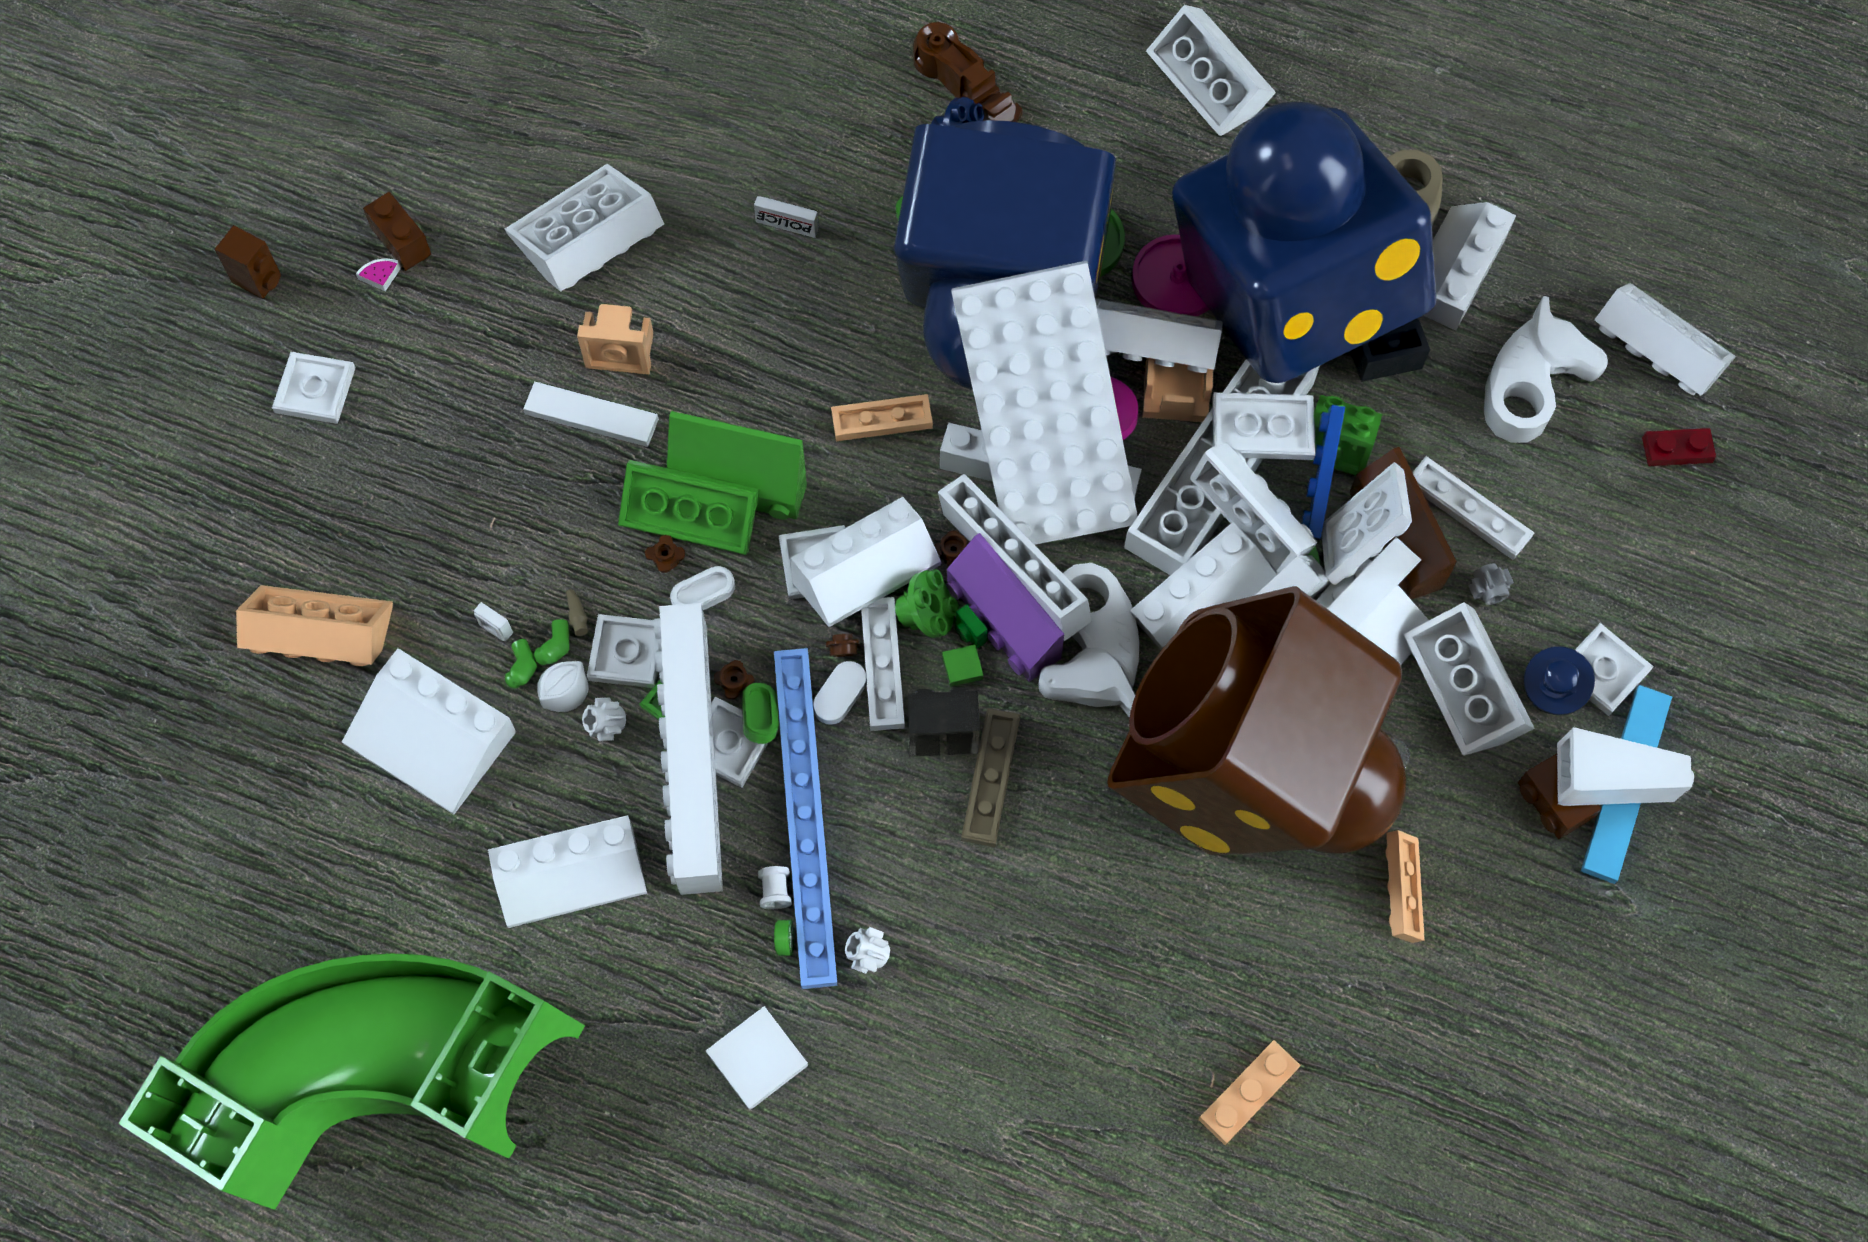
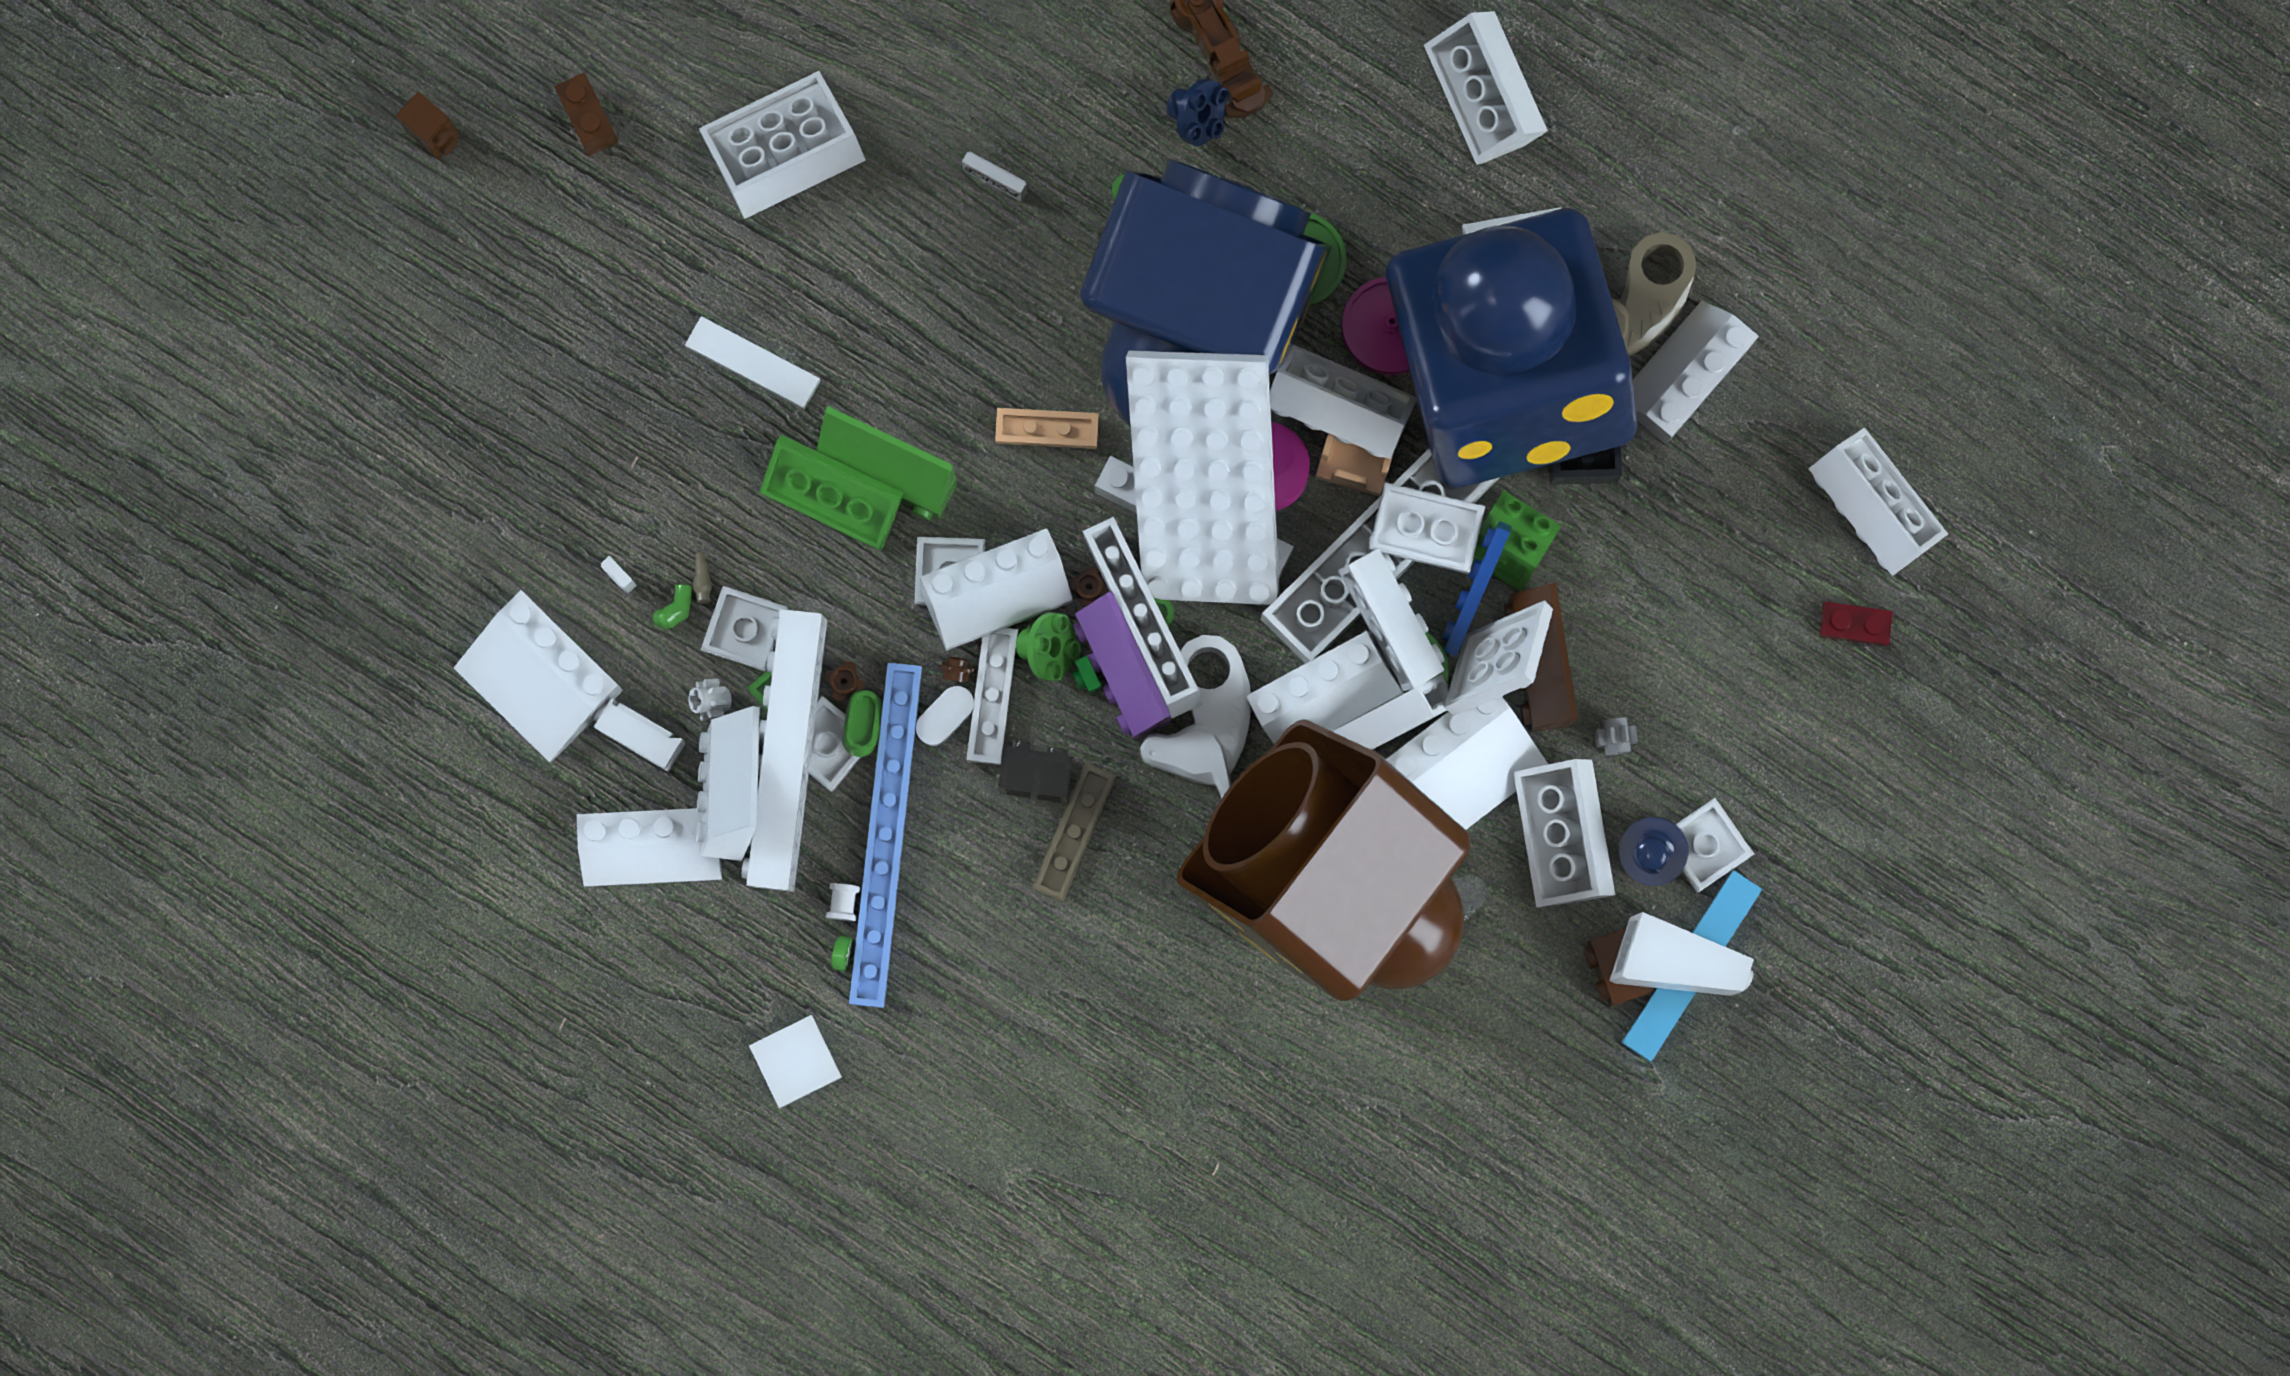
camera: 10 degrees right, 15 degrees up
bright green piece [118,953,585,1210] -> none
light nougat slope [236,585,393,666] -> none
white tile [272,352,356,424] -> none
tile [356,258,402,291] -> none
bright green arm [505,639,537,689] -> none
white hat [537,661,589,712] -> none
light nougat panel [577,304,653,375] -> none
reddish brown plate [645,535,685,573] -> none
white tile [670,566,735,610] -> none
white gear [845,927,890,973] -> none
bright green tile [942,644,984,687] -> none
light nougat plate [1198,1040,1301,1146] -> none
white tile [1327,537,1421,629] -> none
light nougat plate [1385,830,1425,943] -> none
white tile [1412,456,1534,560] -> none
white animal [1484,296,1608,443] -> none
none -> white window [593,698,686,772]
none -> white slope [696,706,760,861]

